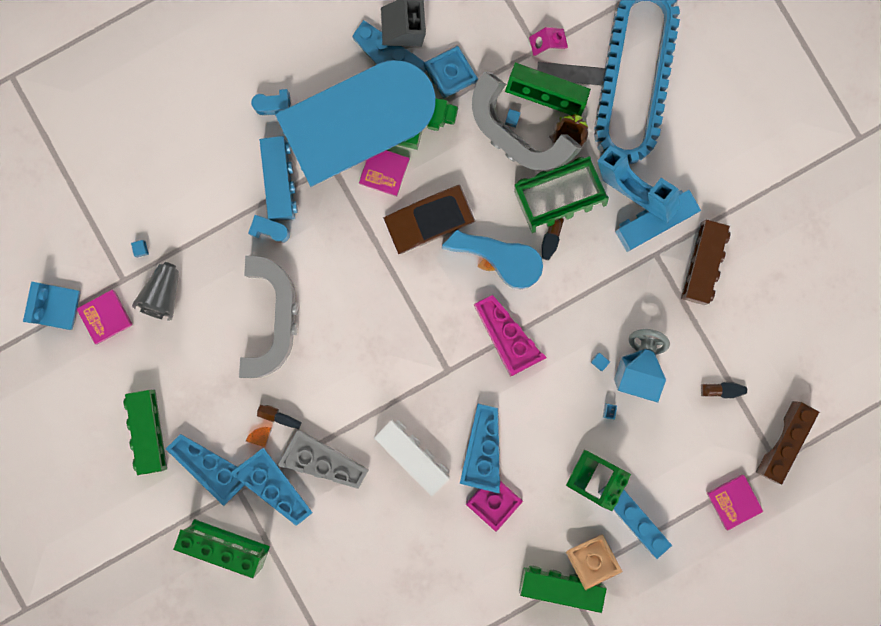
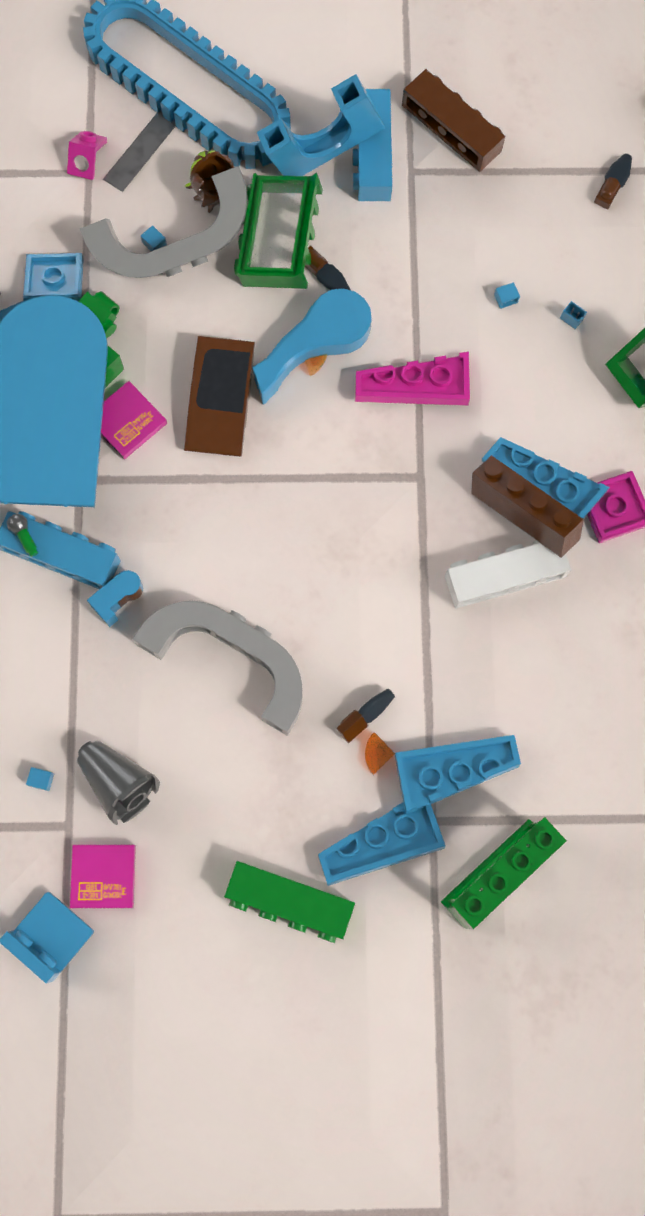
camera: 65 degrees left, 10 degrees down
light grey wing [277,430,369,488] -> none
green brick [505,62,591,116] -> none
dark azure piece [614,329,670,403] -> none
none -> piece [7,514,38,557]
none -> reddish brown brick [471,455,584,558]

